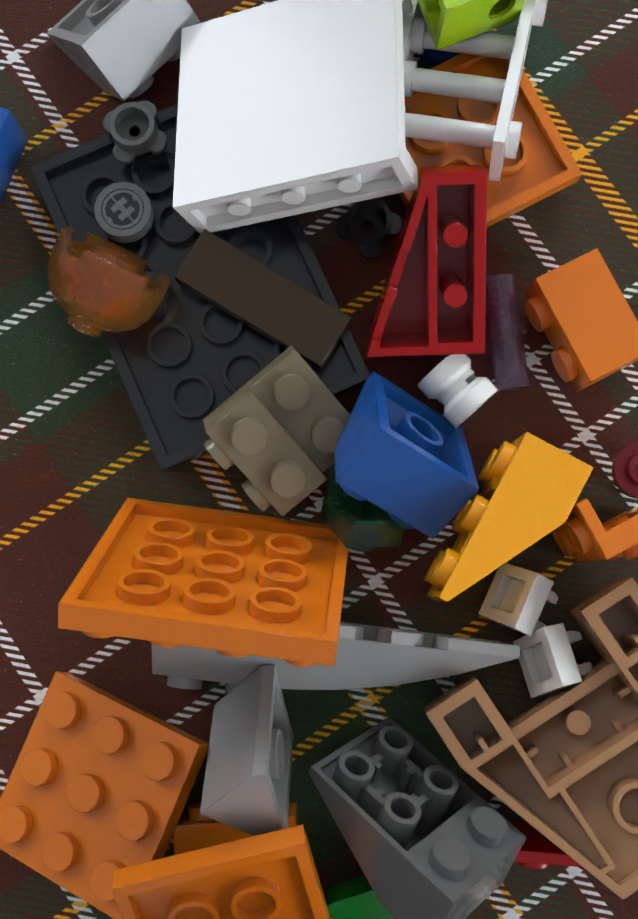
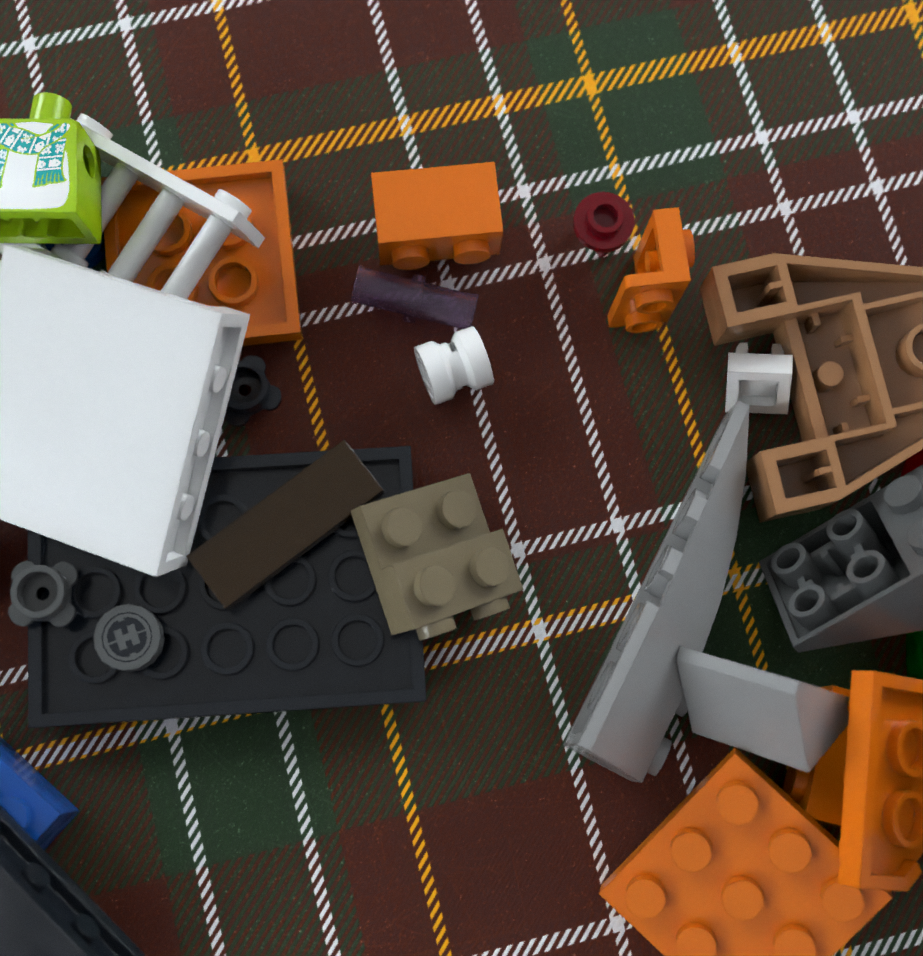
camera: 80 degrees left, 5 degrees down
clear orange cylinder [47,227,172,337] -> none
orange plate [58,497,351,667] -> none
clear green bracket [320,463,405,552] -> none
blue slope [334,371,479,539] -> none
red wedge [367,164,487,357] -> none
light orange slope [424,432,594,602] -> none
white tile [478,563,558,636] -> none

